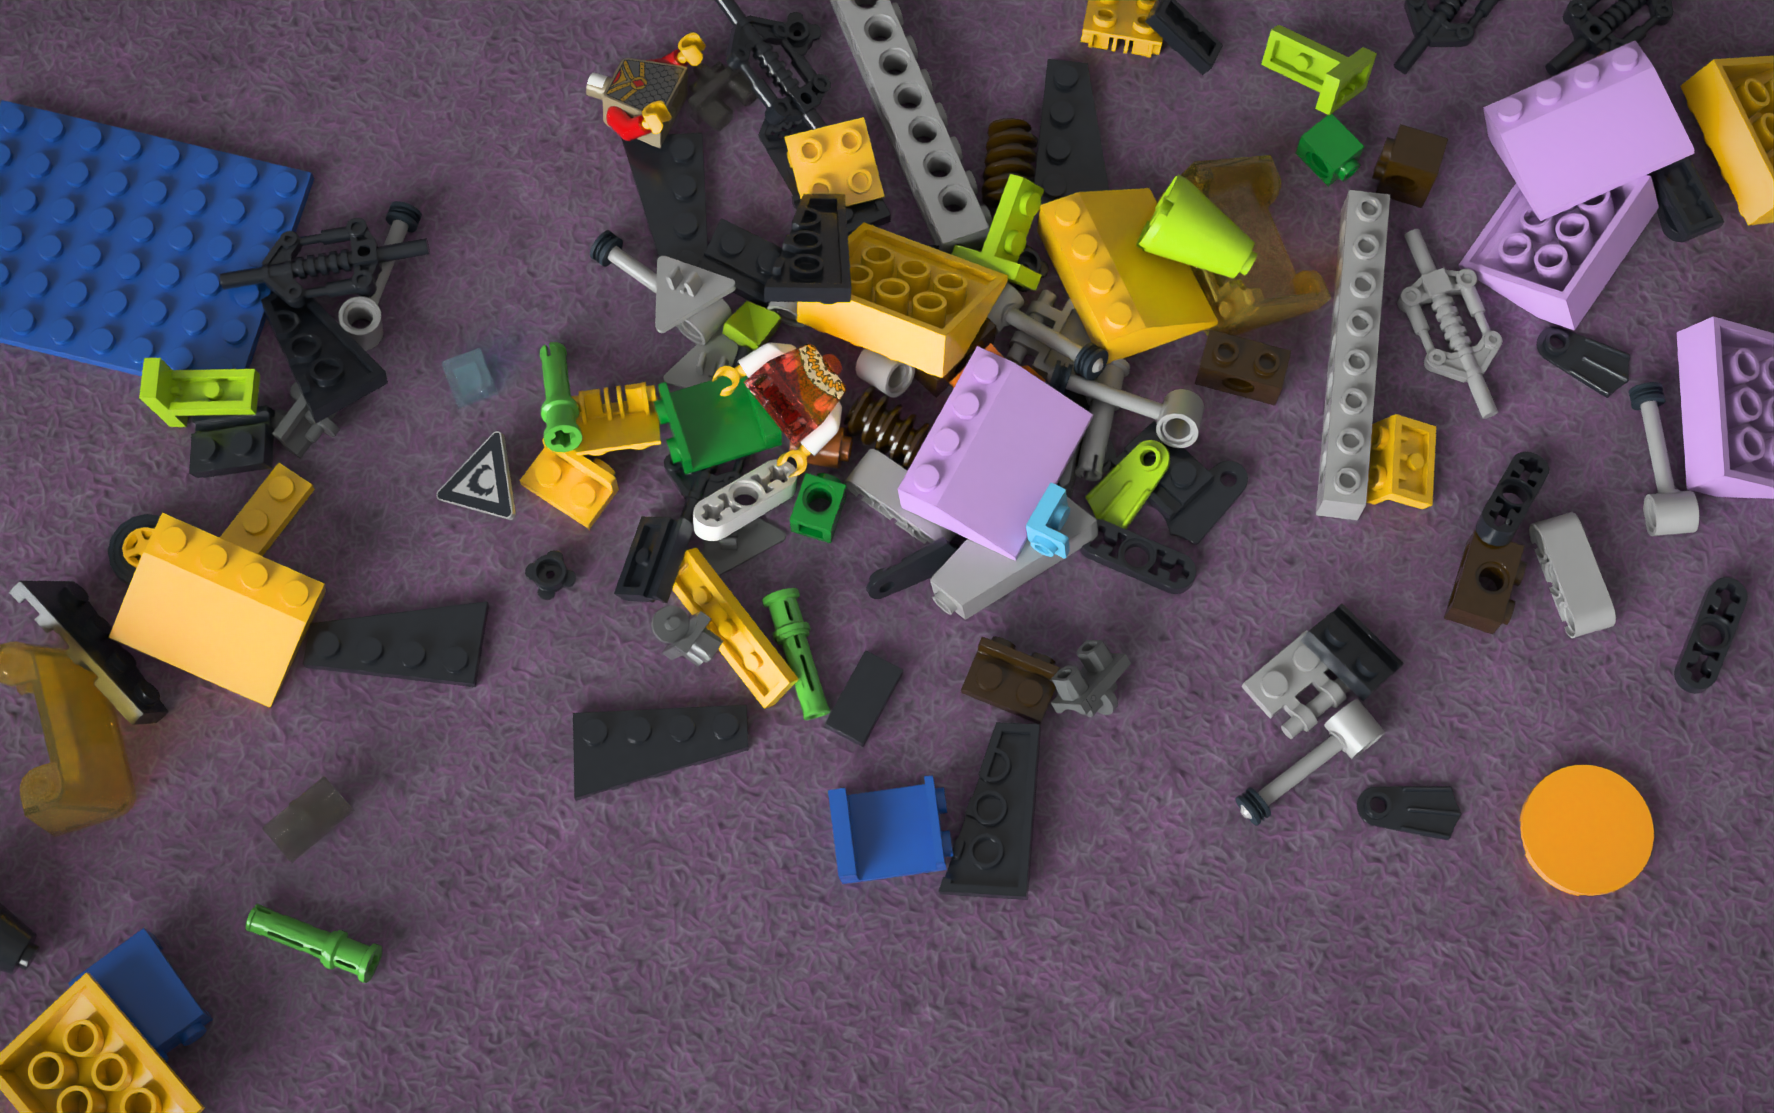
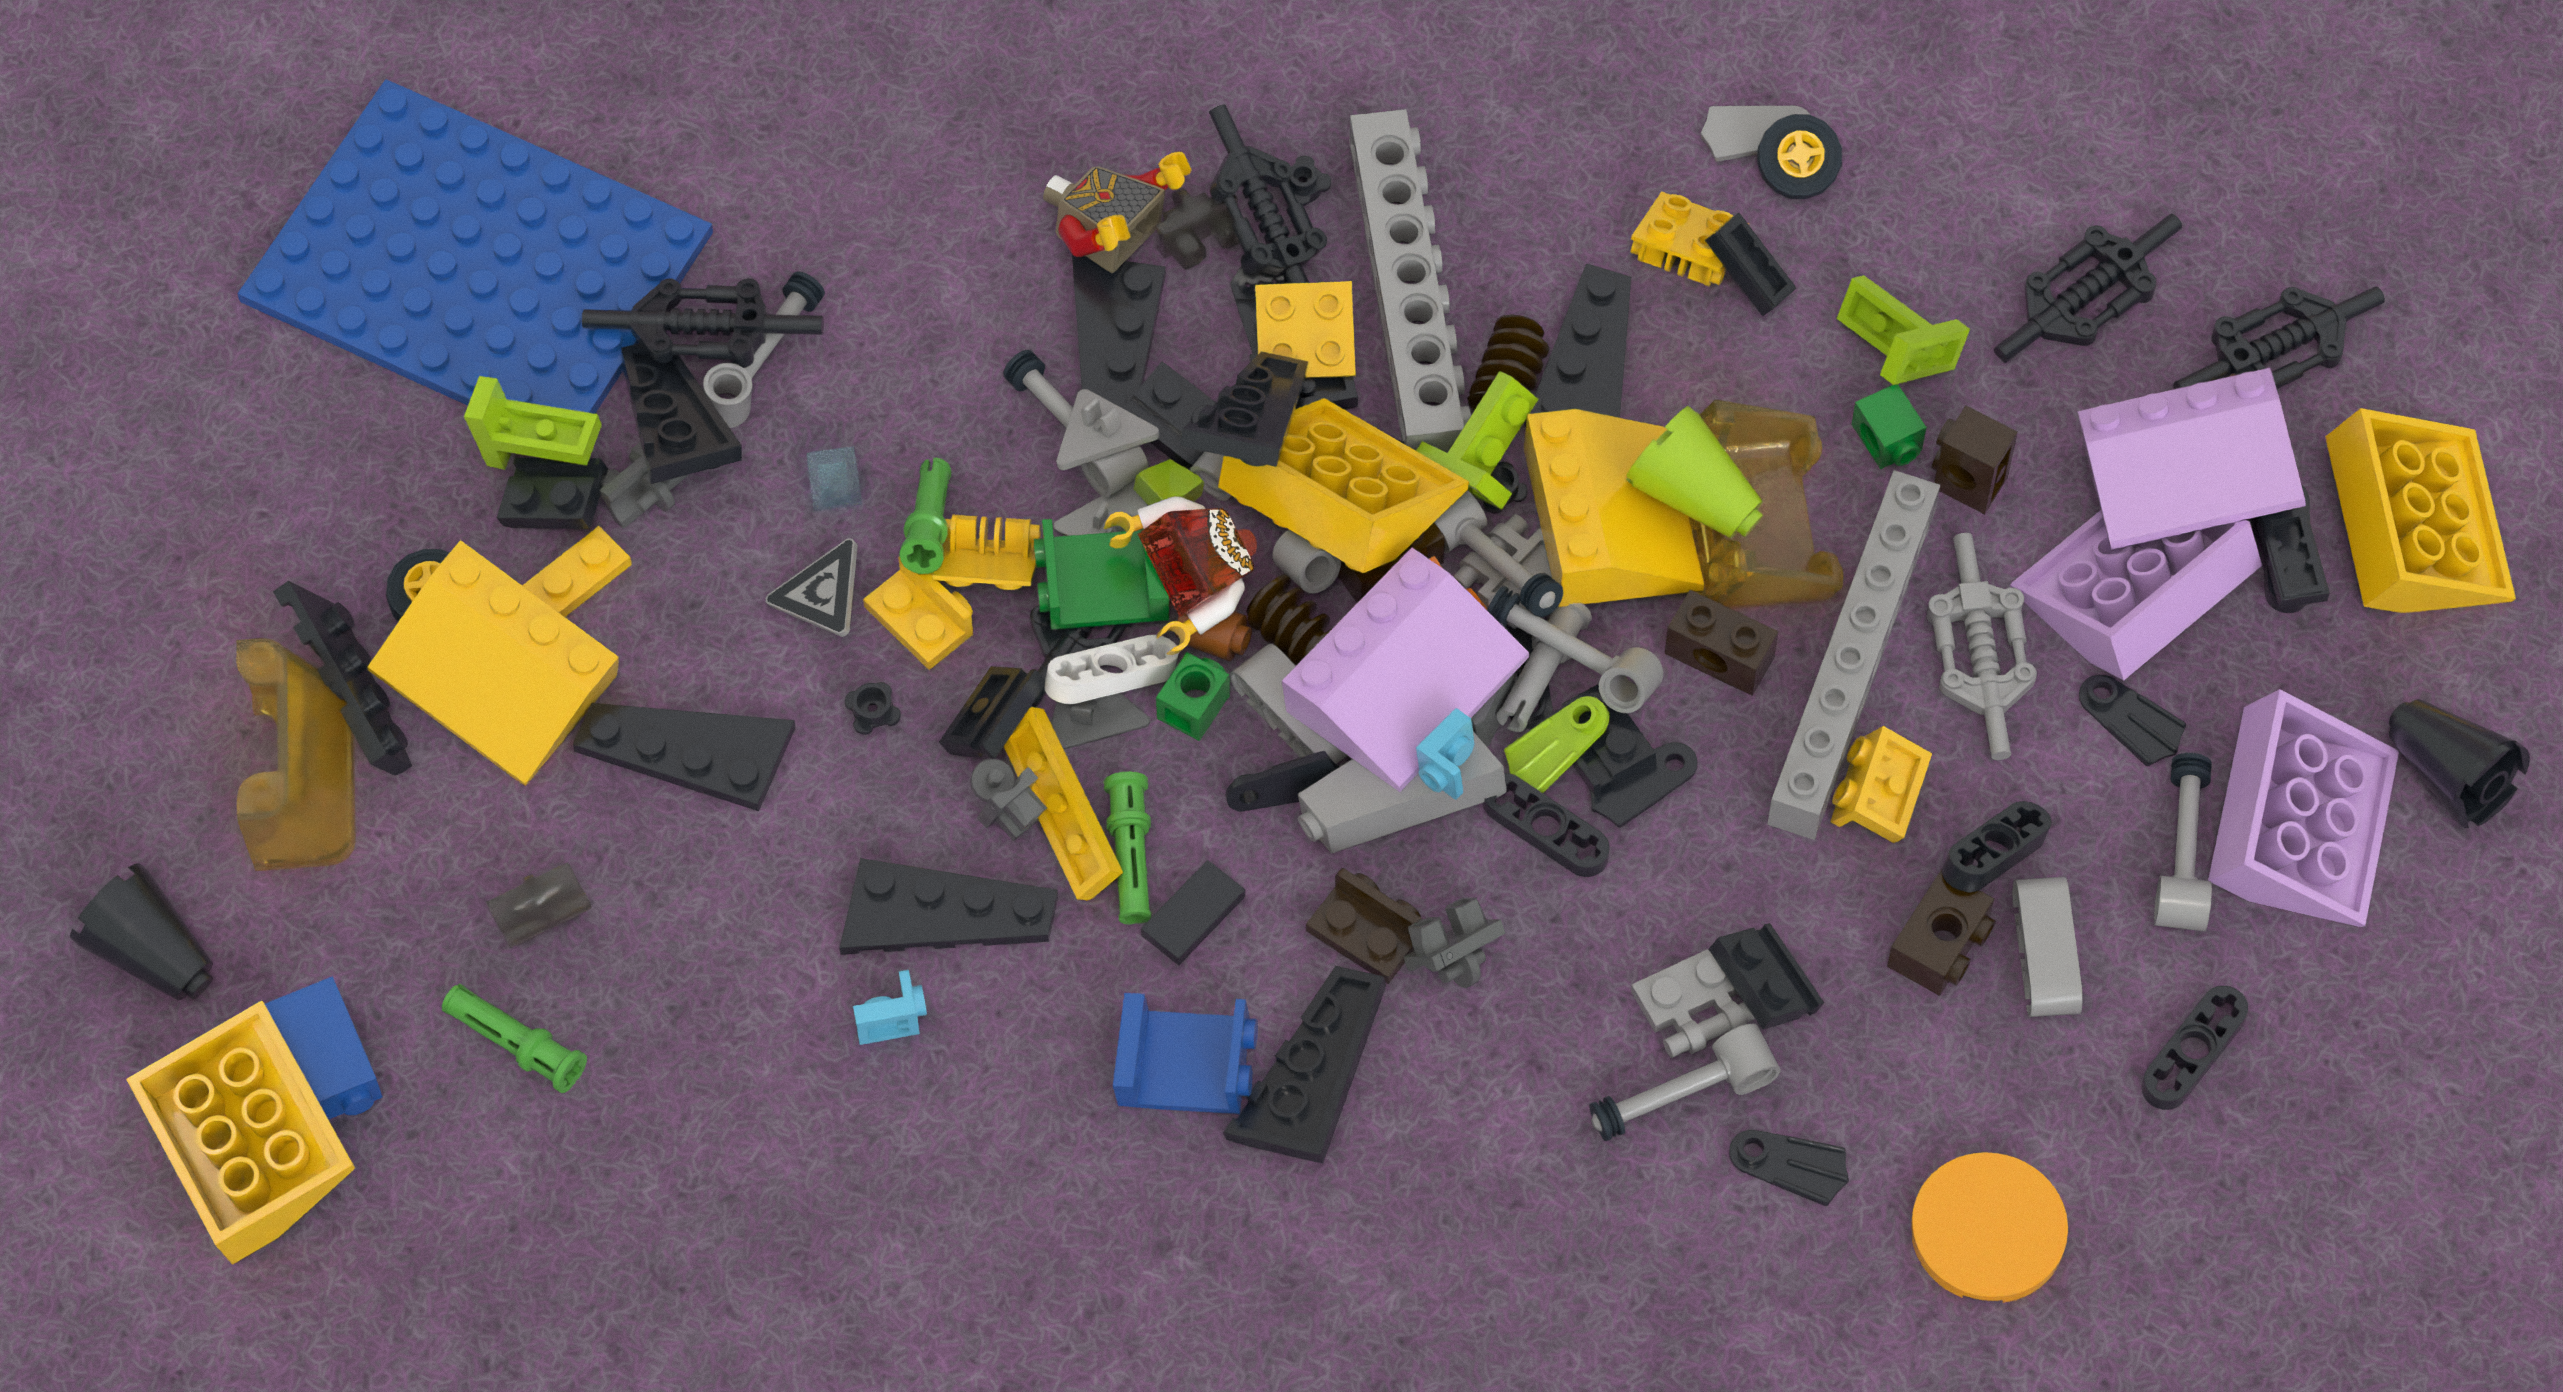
camera: 15 degrees right, 10 degrees down
none -> medium azure bracket [853,970,927,1045]

